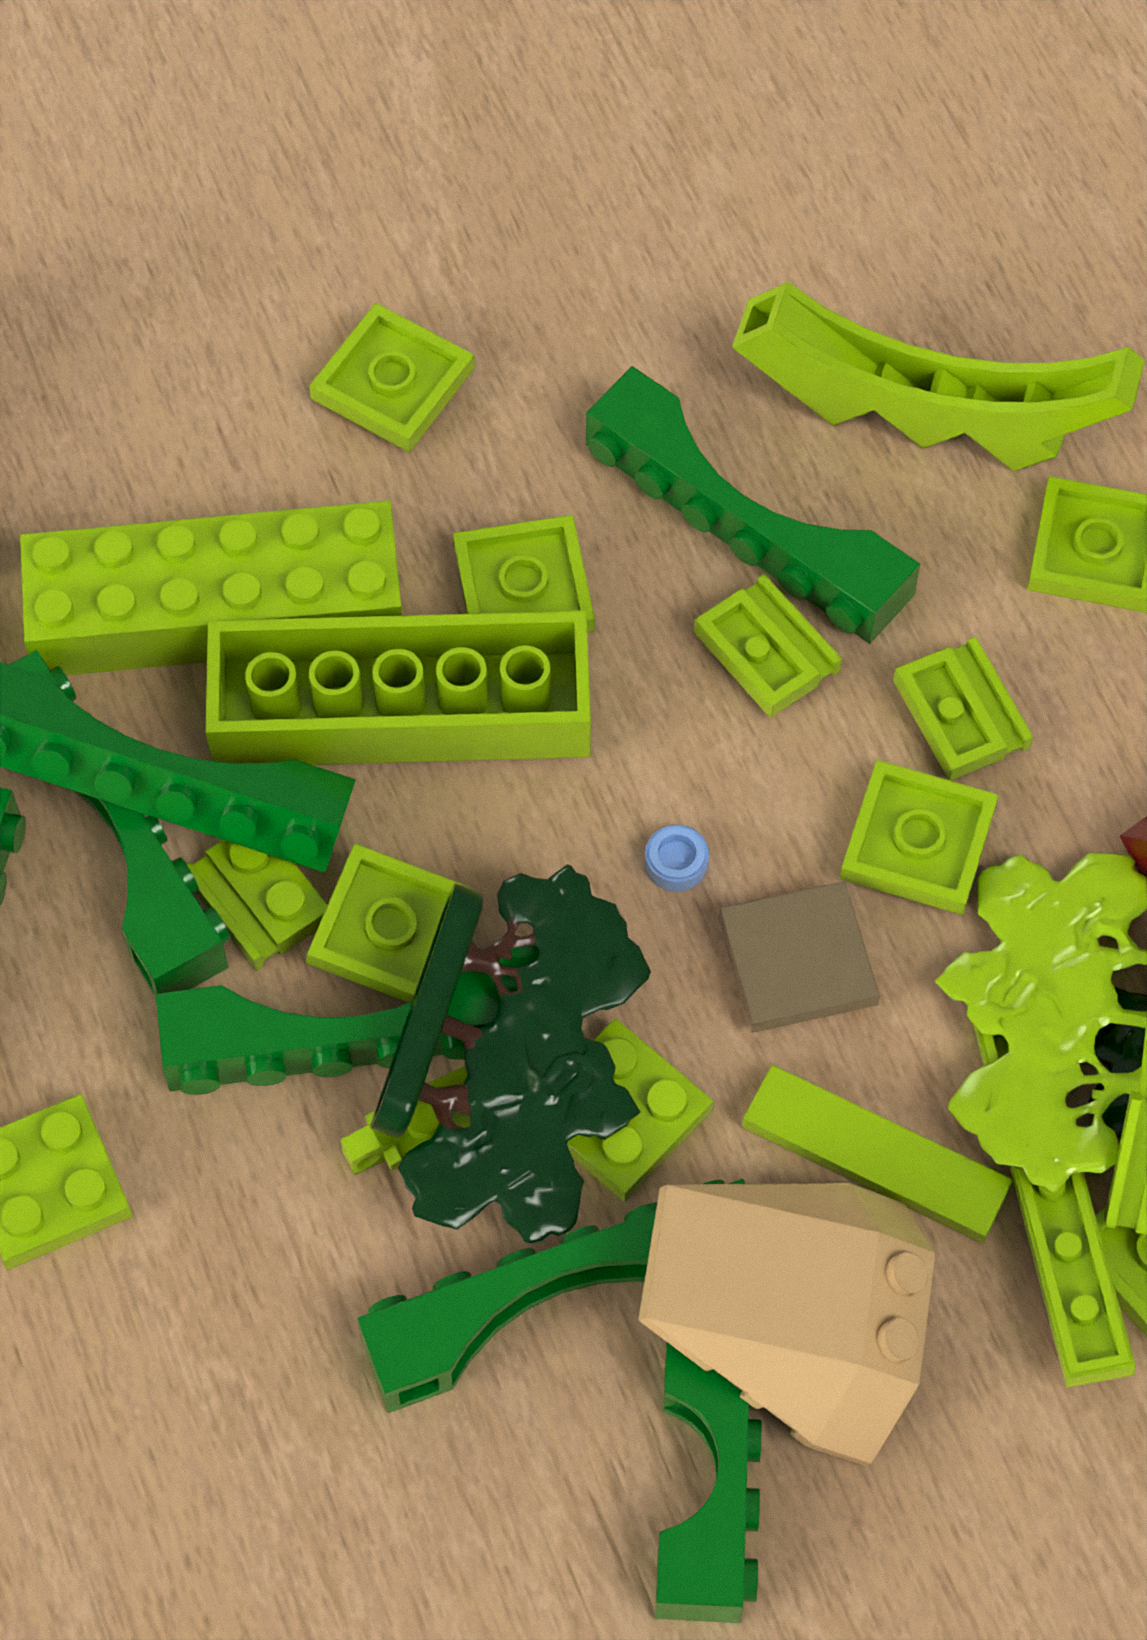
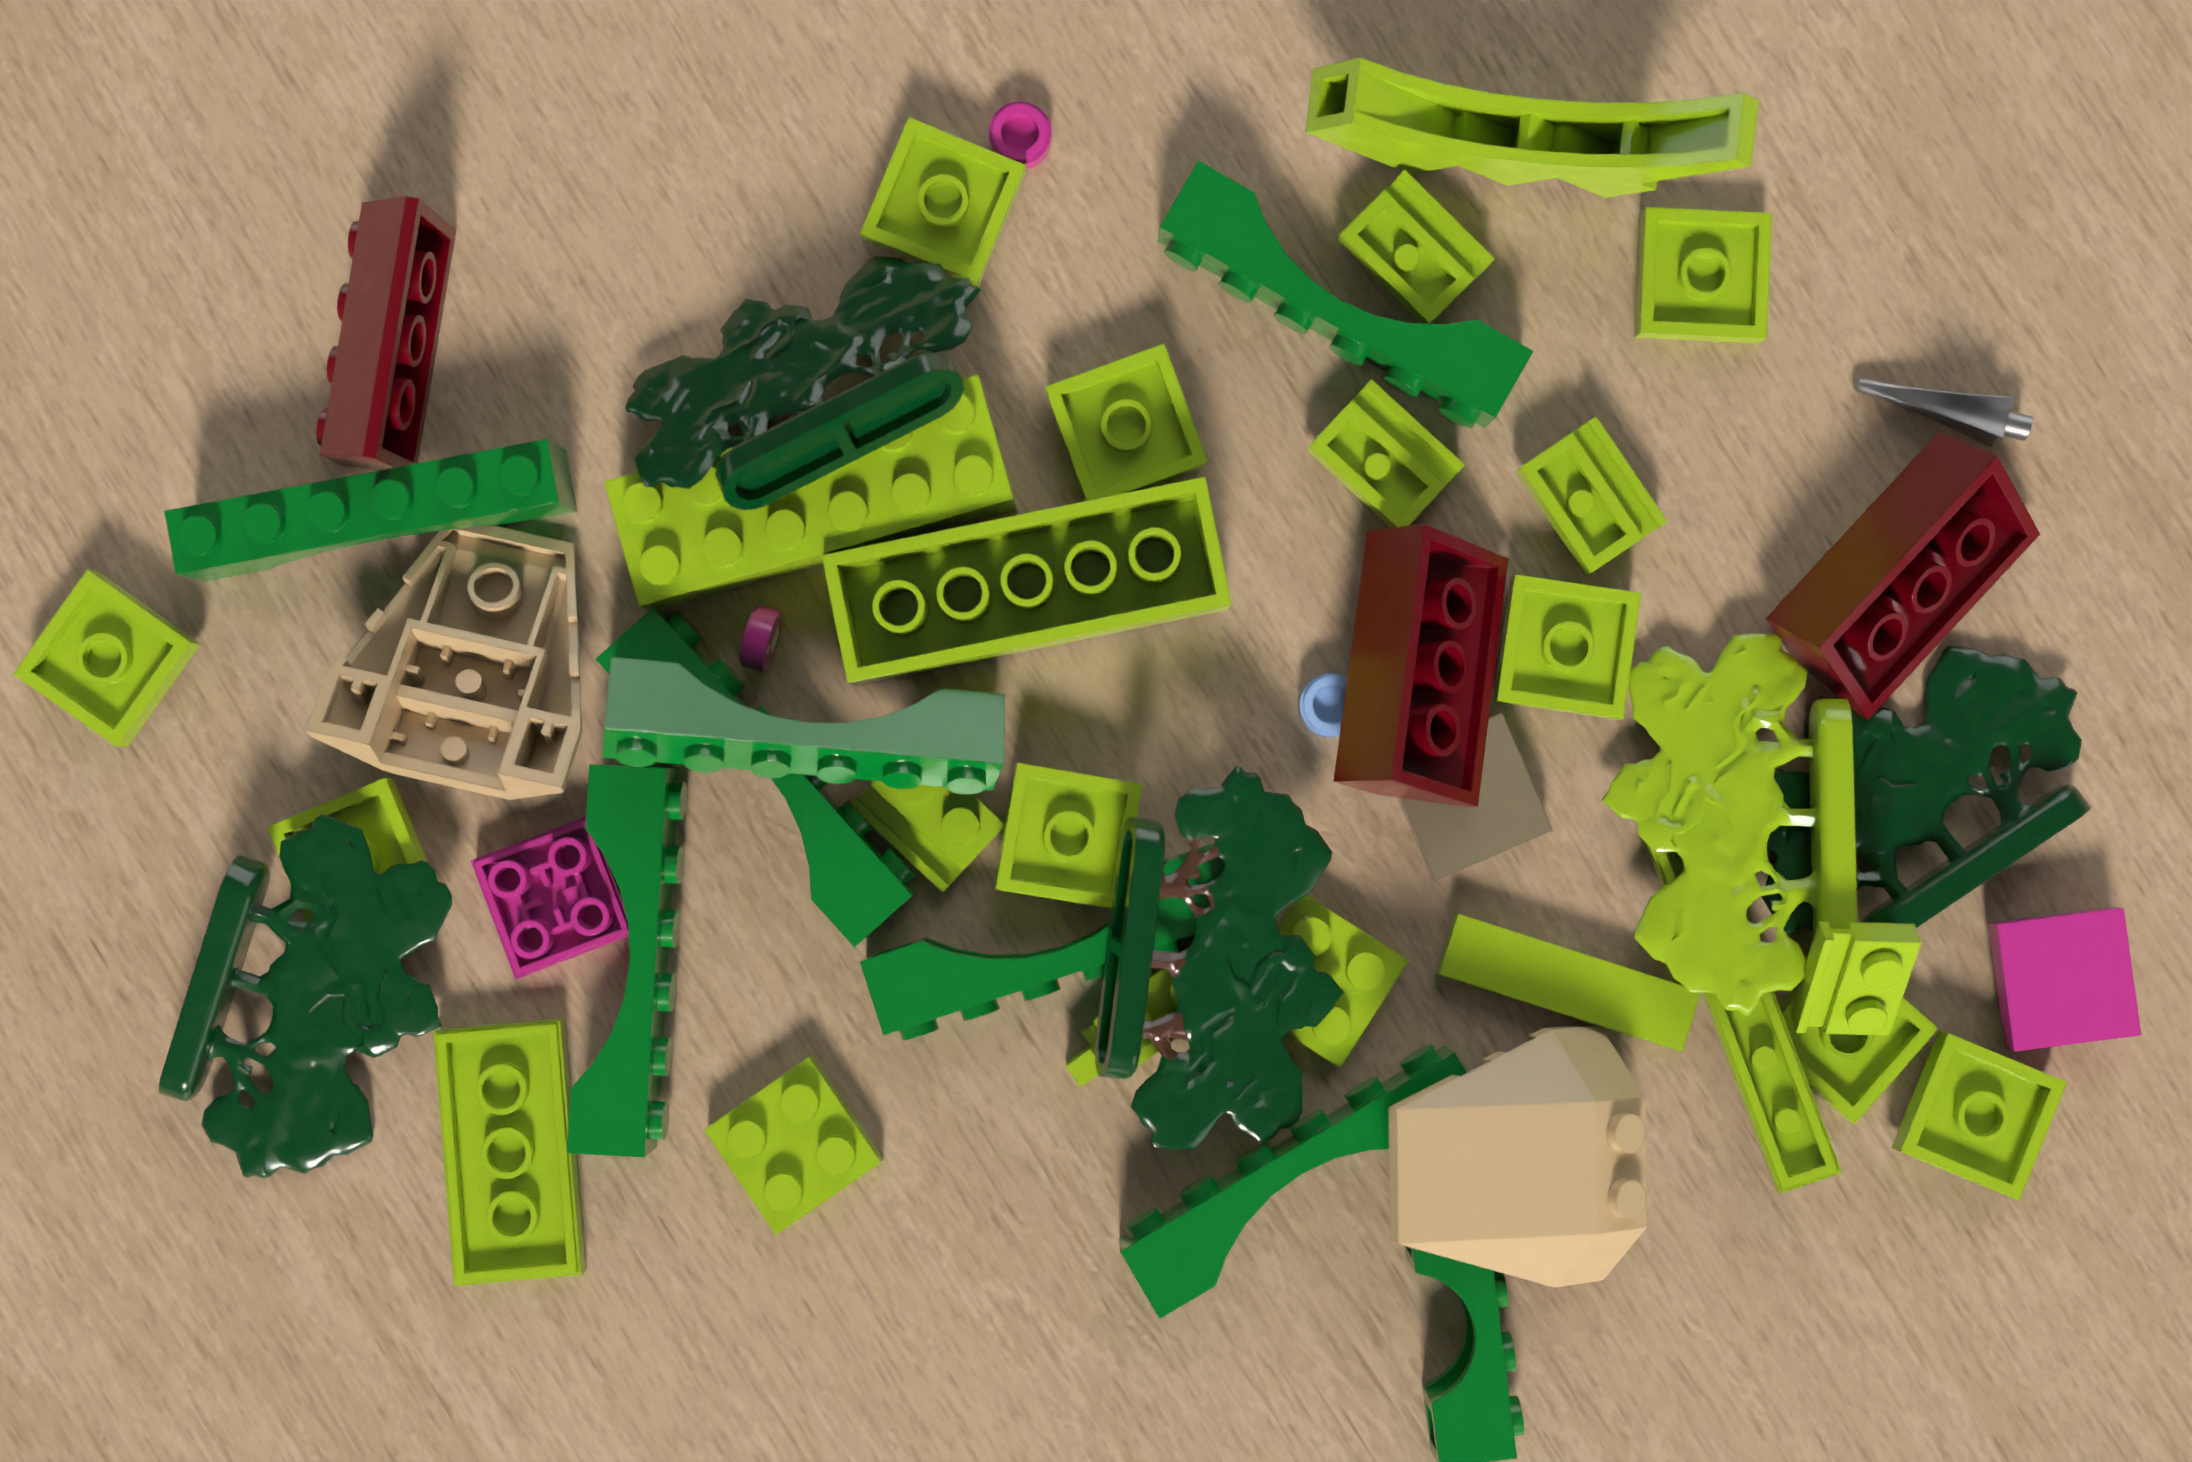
camera: 10 degrees left, 25 degrees up
none -> dark green plant [625,256,981,510]
none -> dark pink tile [739,605,783,672]
none -> dark pink tile [989,101,1052,169]
none -> dark red slope [1333,524,1508,807]
none -> lime plate [1337,169,1495,324]

